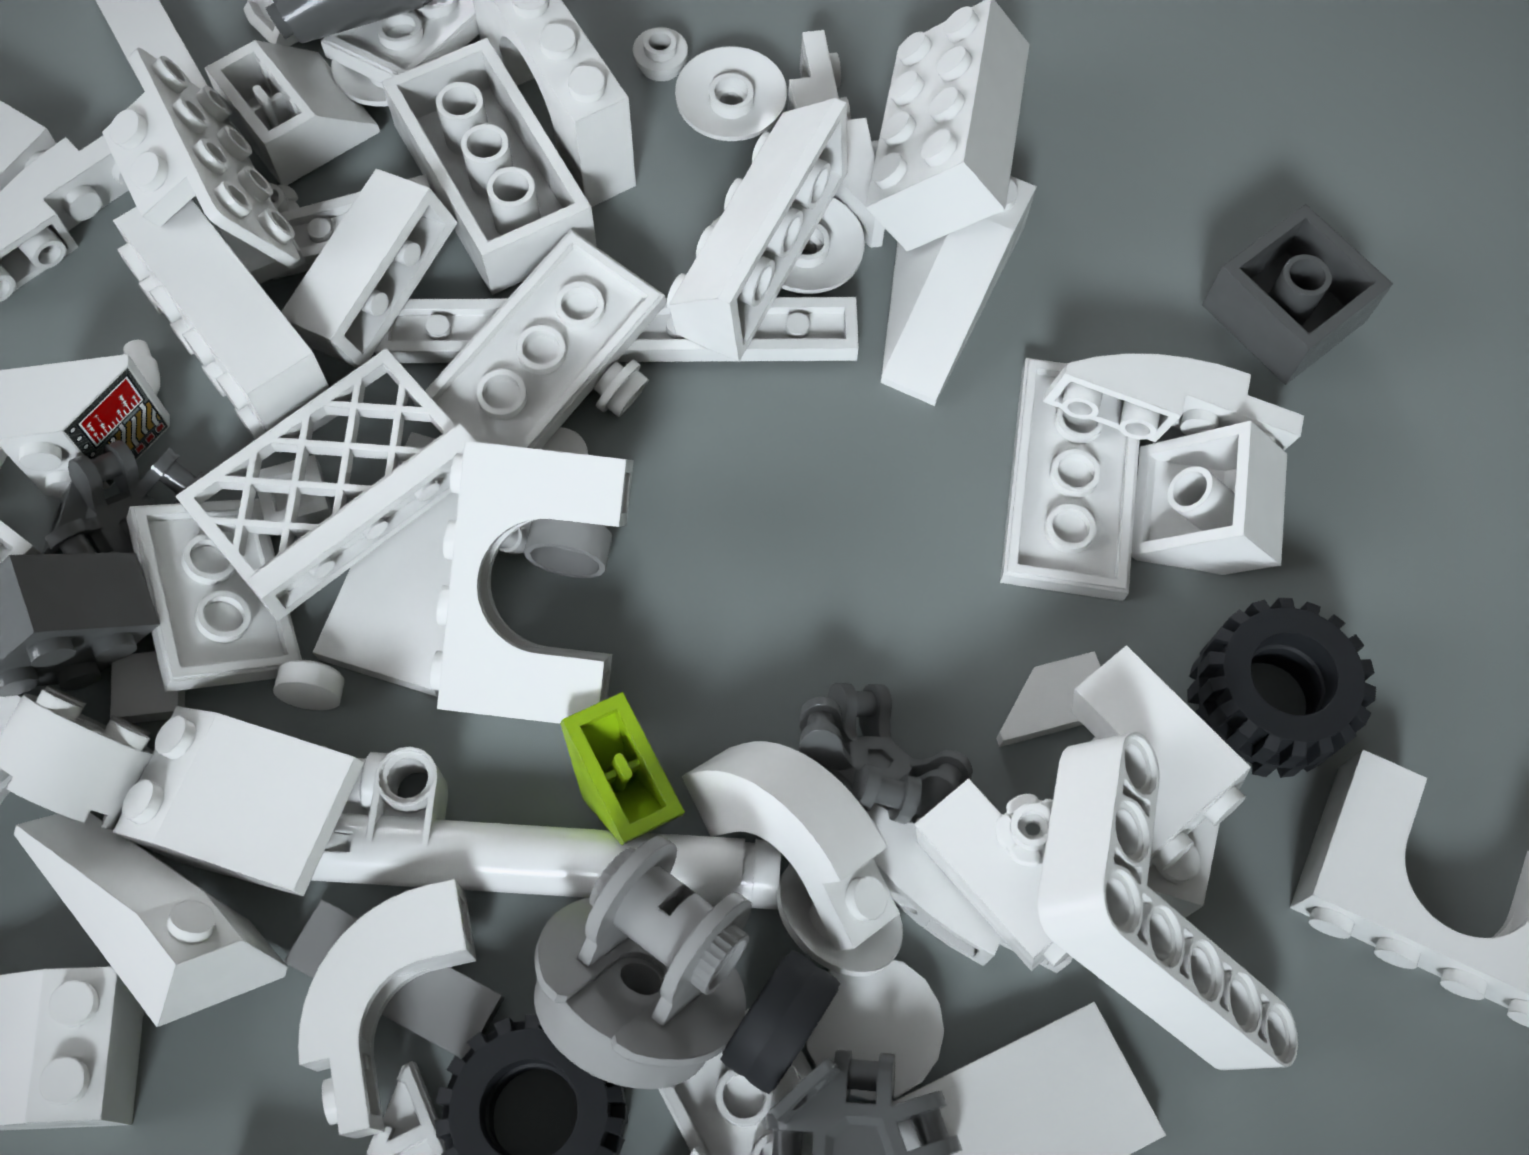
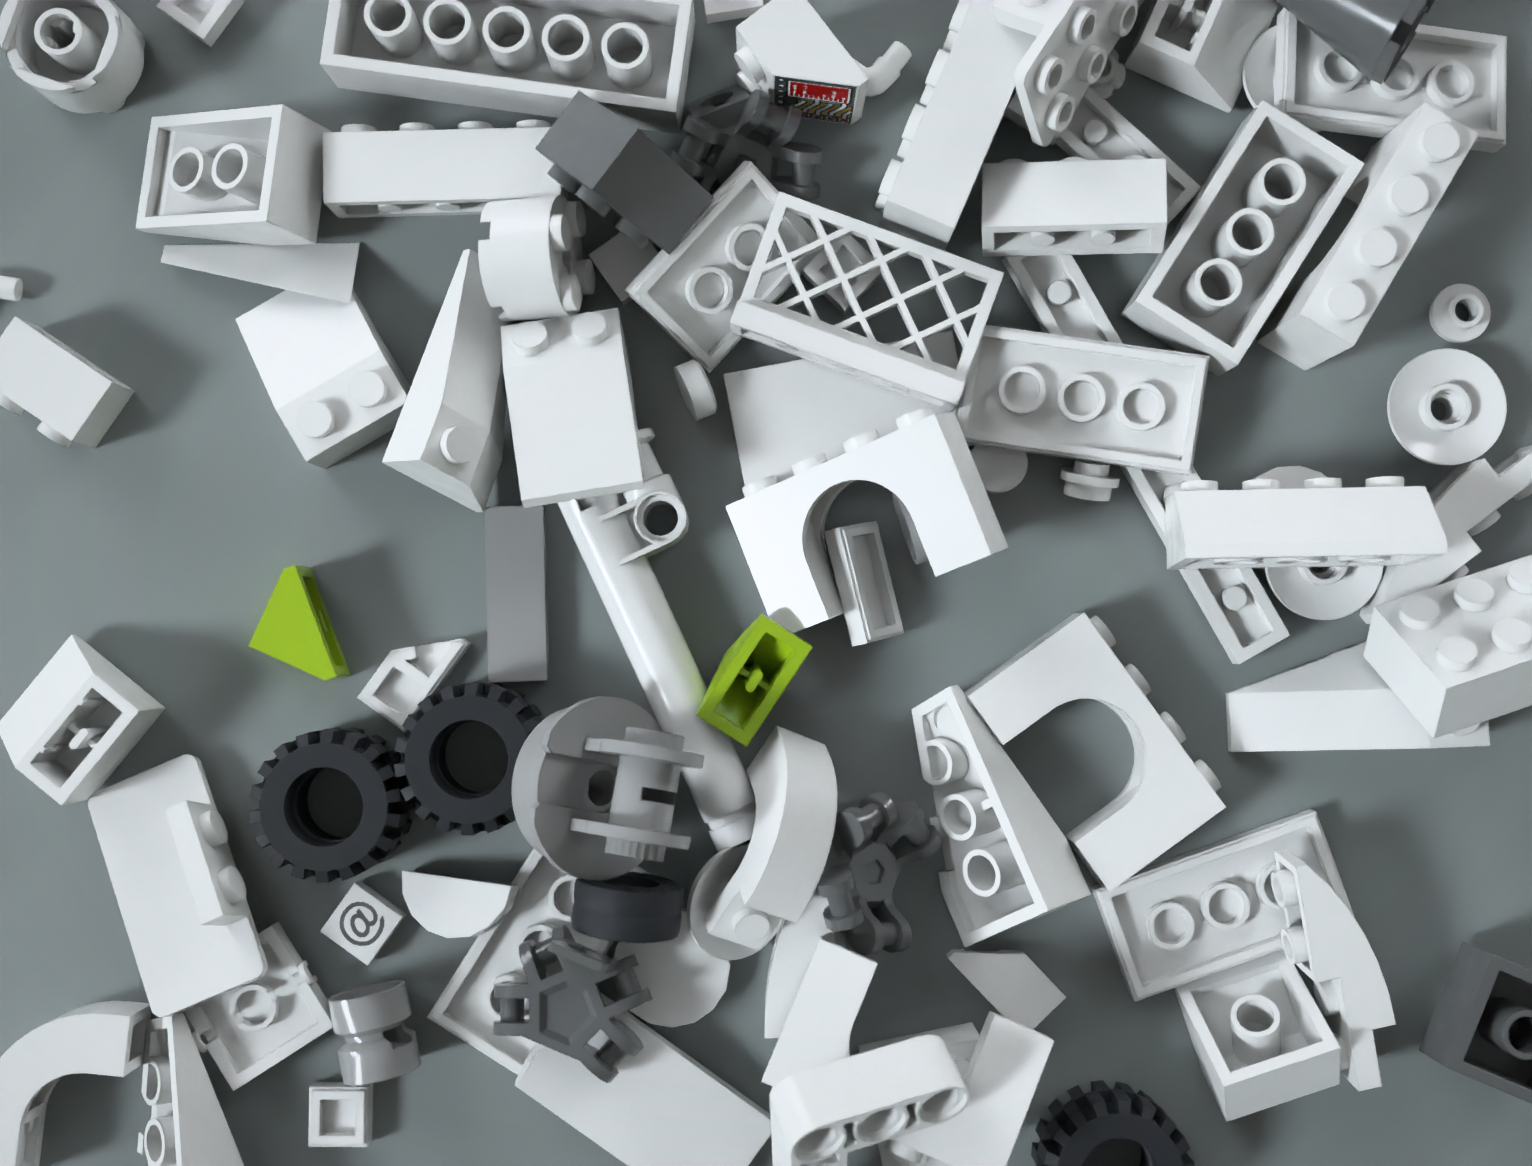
camera: 65 degrees right, 20 degrees up
white arch [298,879,477,1139] -> none
white plate [995,794,1053,867] -> none
none -> white tile [824,521,904,647]
none -> white wedge [911,684,1091,947]
none -> white arch [964,612,1226,892]

